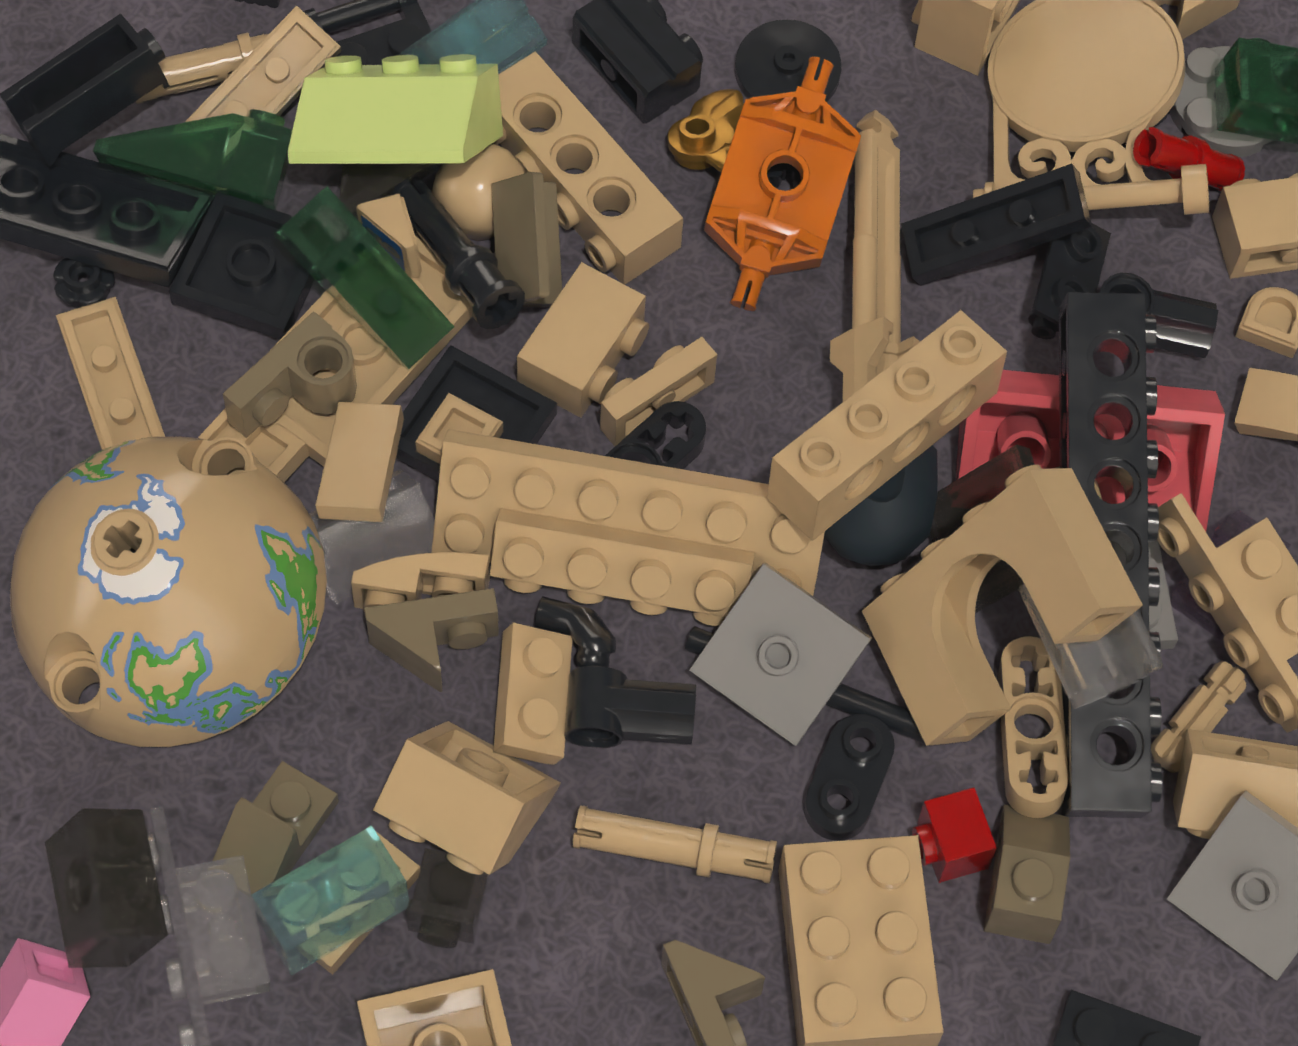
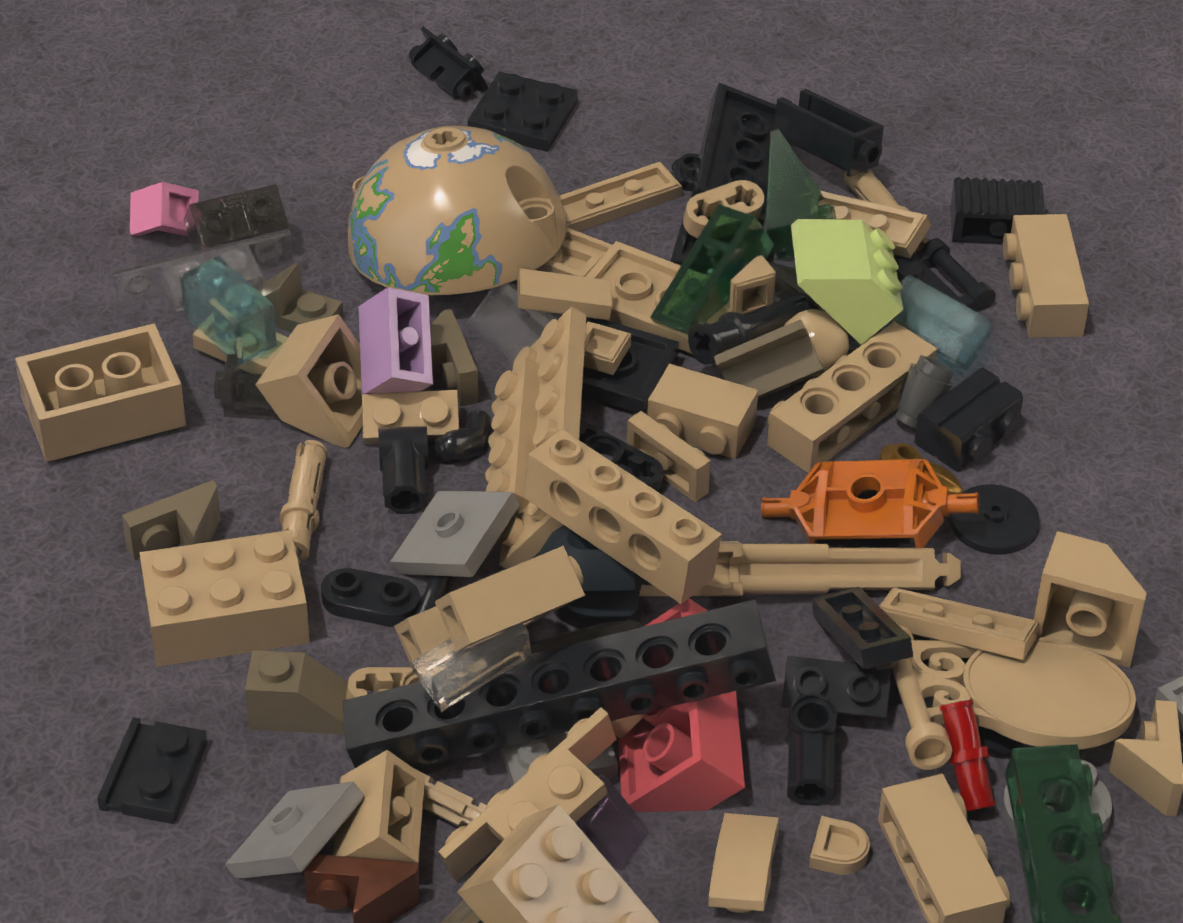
camera: 85 degrees right, 20 degrees down
dark tan plate [223,311,357,438] -> none
tan slope [351,552,490,612] -> none
red plate [912,787,997,883] -> none
none -> lavender brick [358,287,433,394]
none -> tan beam [683,180,764,239]
none -> tan tile [879,588,1039,660]
none -> dark grey cone [895,355,955,428]

